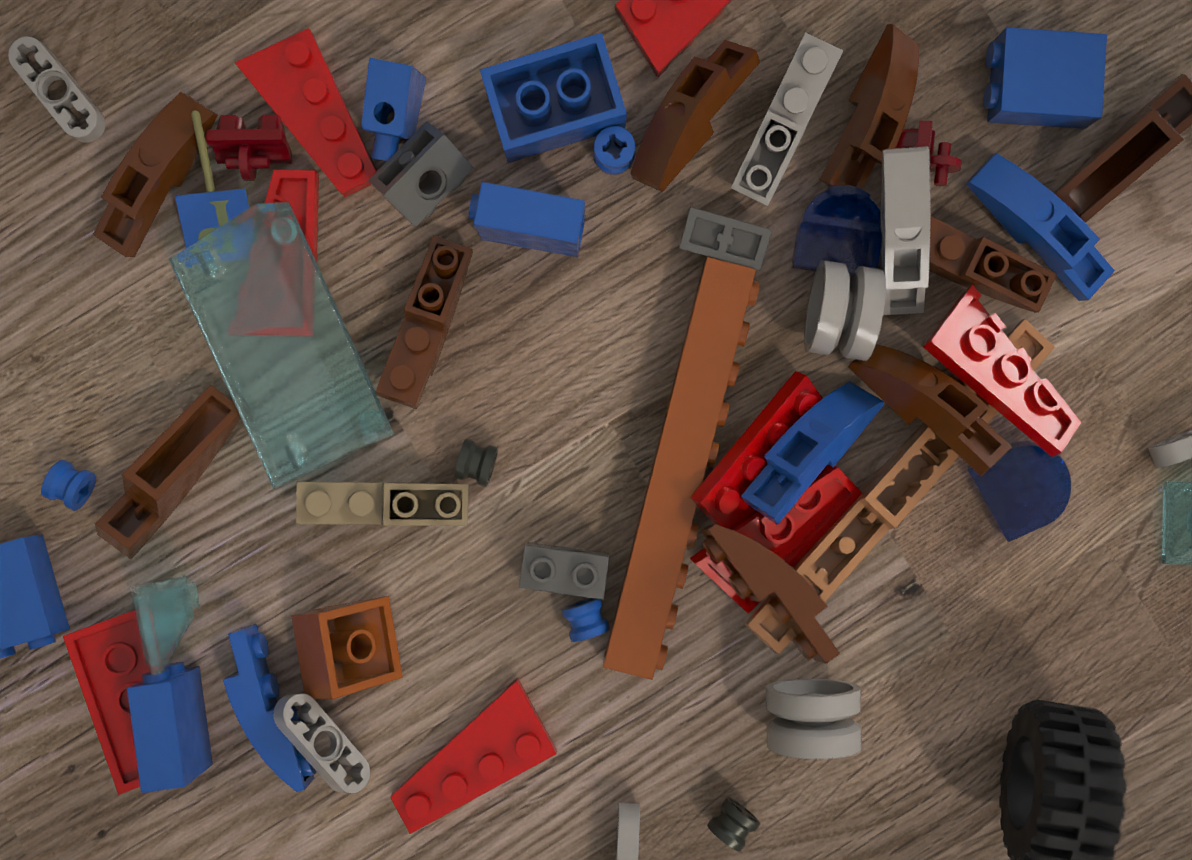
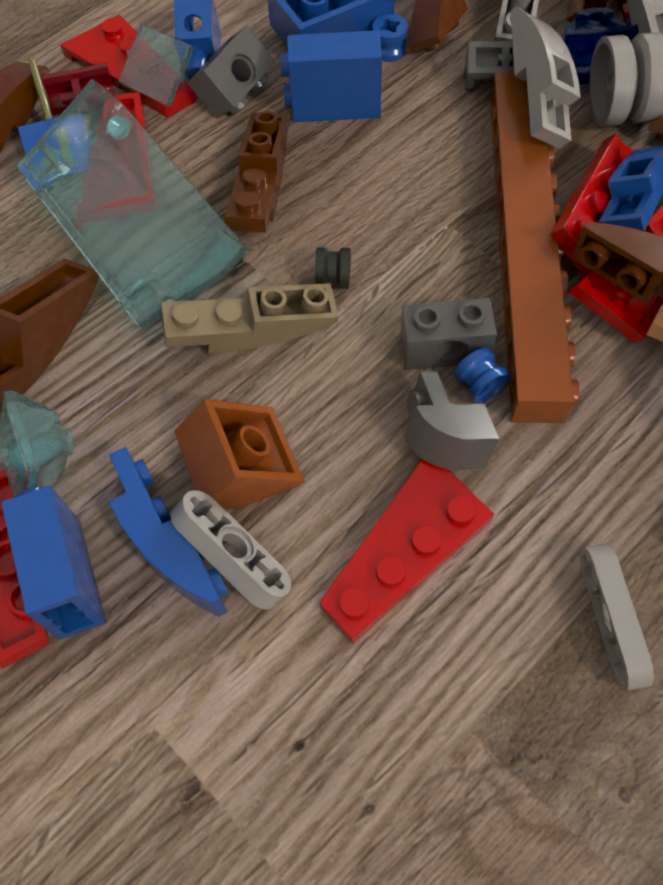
camera: 10 degrees left, 25 degrees down
none -> clear light blue piece [118,24,194,107]
none -> dark grey brick [404,372,499,470]
none -> light grey slope [510,7,581,149]

